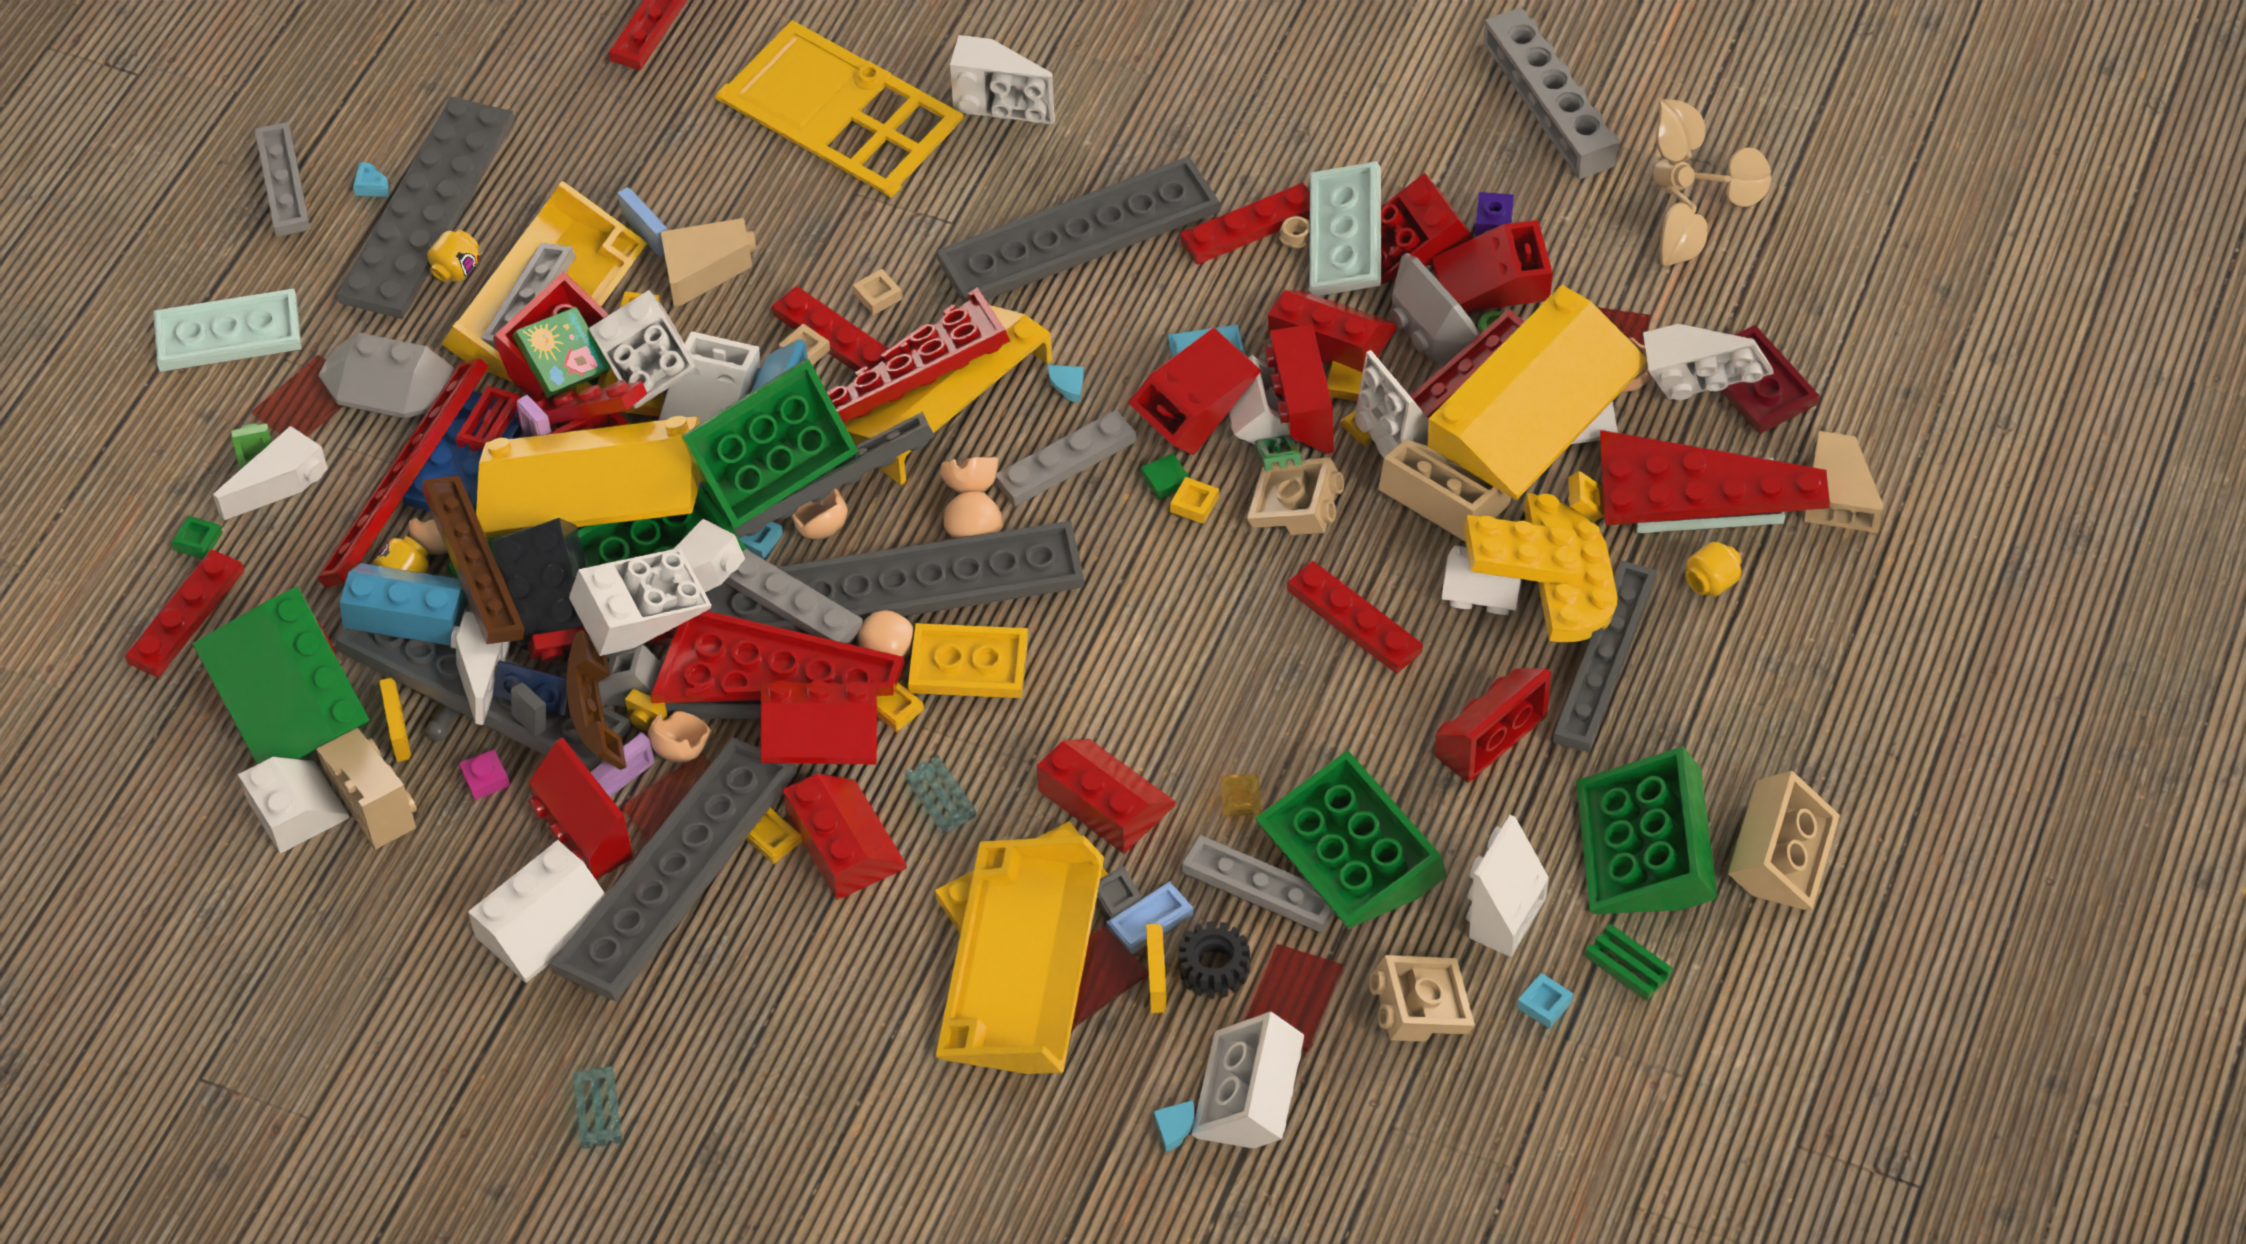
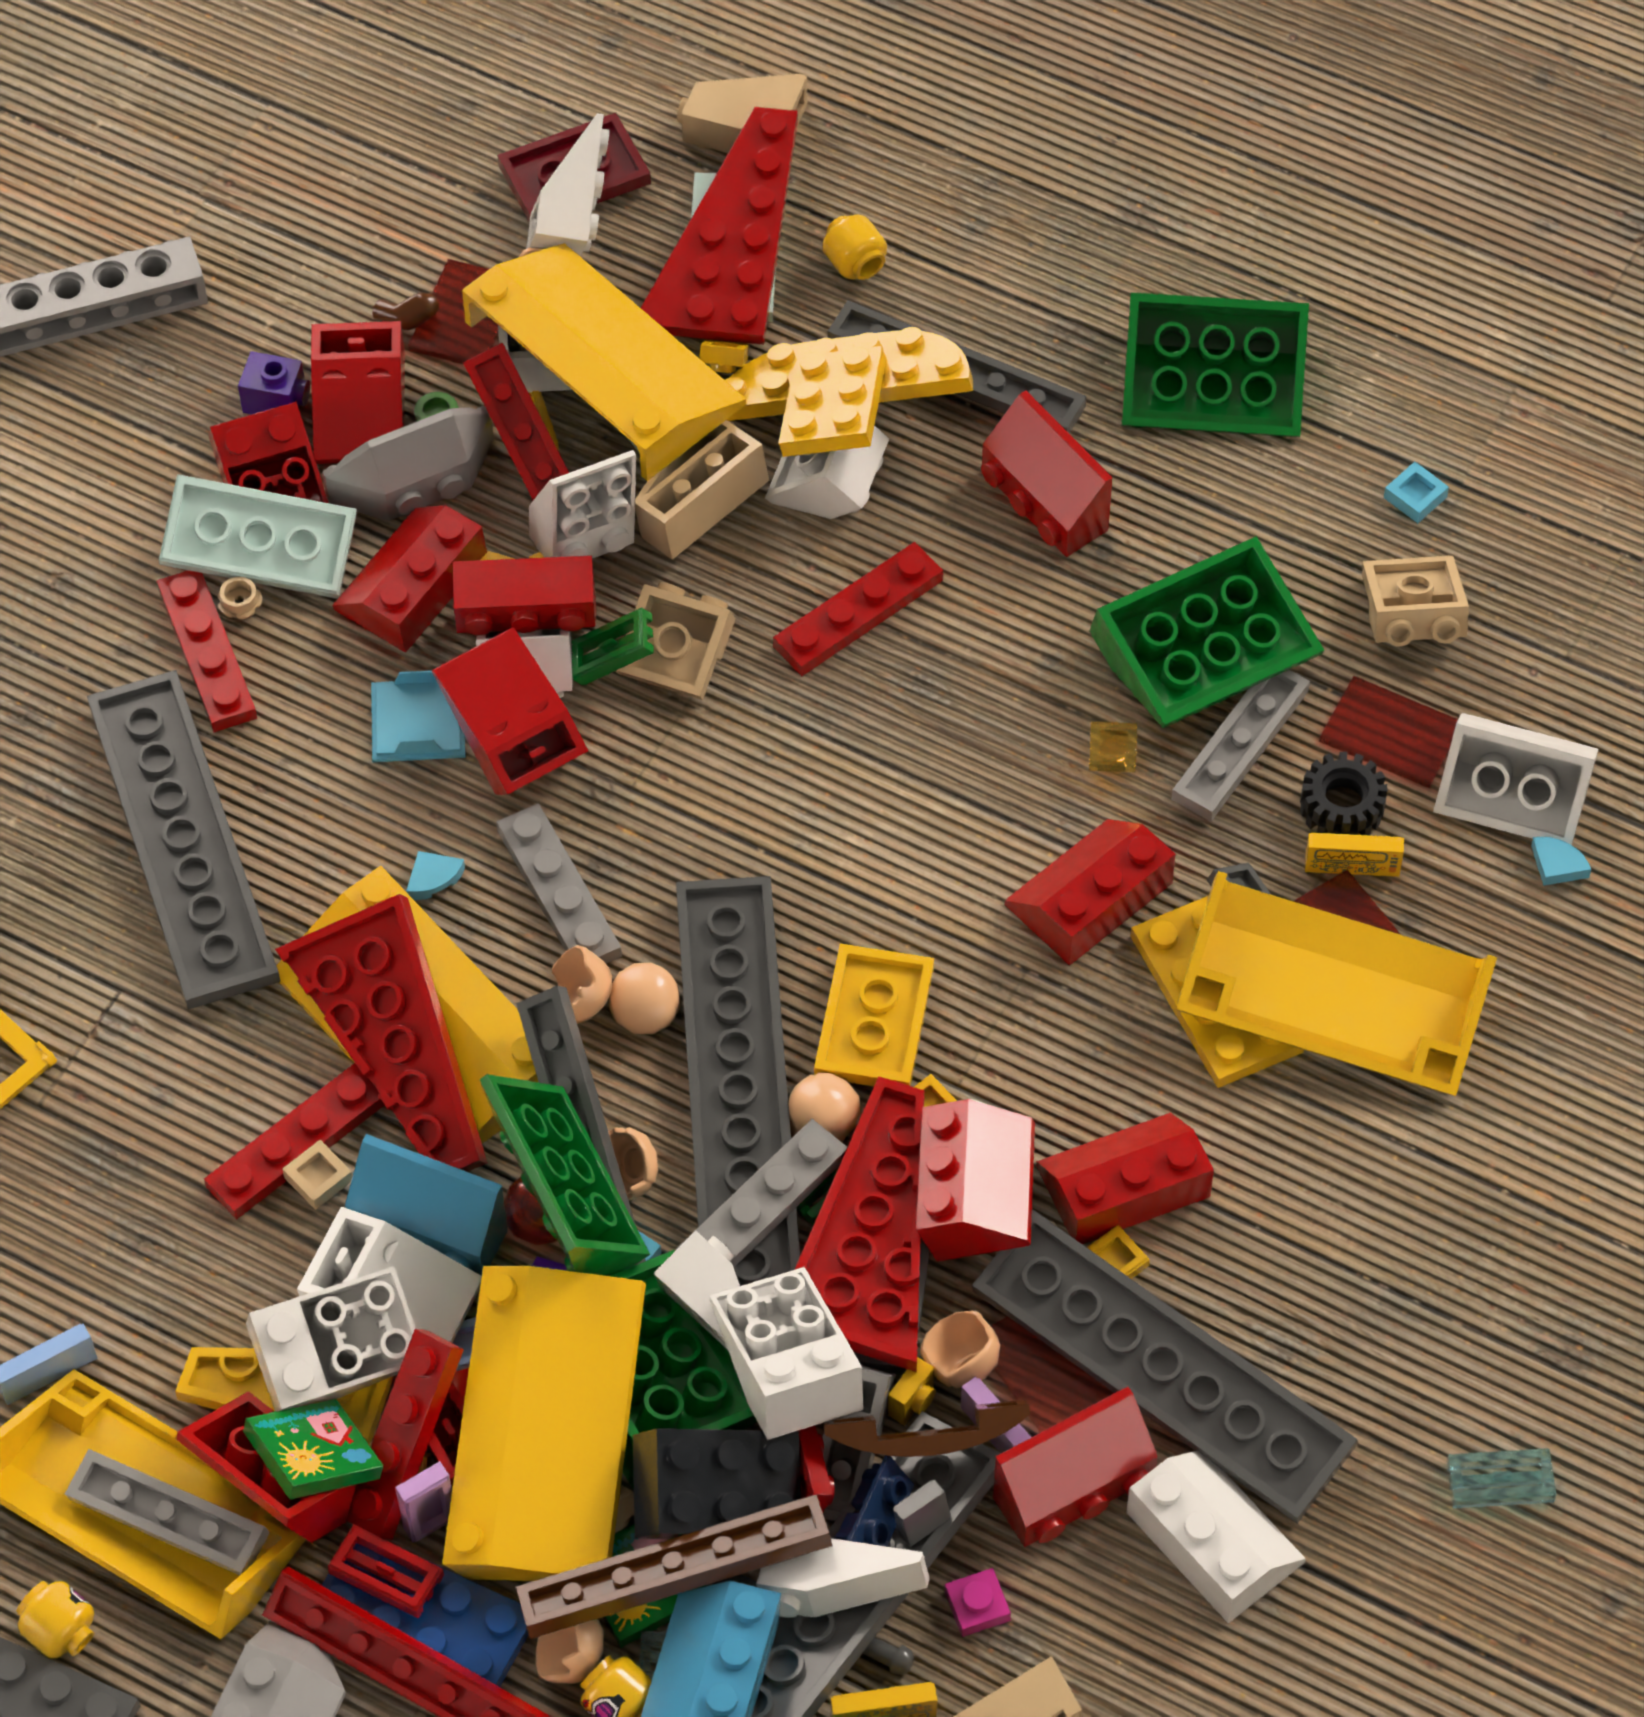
camera: 85 degrees left, 5 degrees up
tan slope [661,218,757,307] -> none
tan plate [853,269,902,315] -> none
clear light blue tile [905,755,976,834] -> none
light blue tile [1107,881,1193,956] -> none
green tile [1141,453,1190,500] -> none
yellow plate [1170,477,1219,524] -> none
white slope [1466,815,1549,957] -> none
green tile [1585,924,1673,1001] -> none
tan plant [1653,99,1771,266] -> none
tan slope [1728,770,1840,911] -> none
none -> reddish brown arm [372,292,439,330]

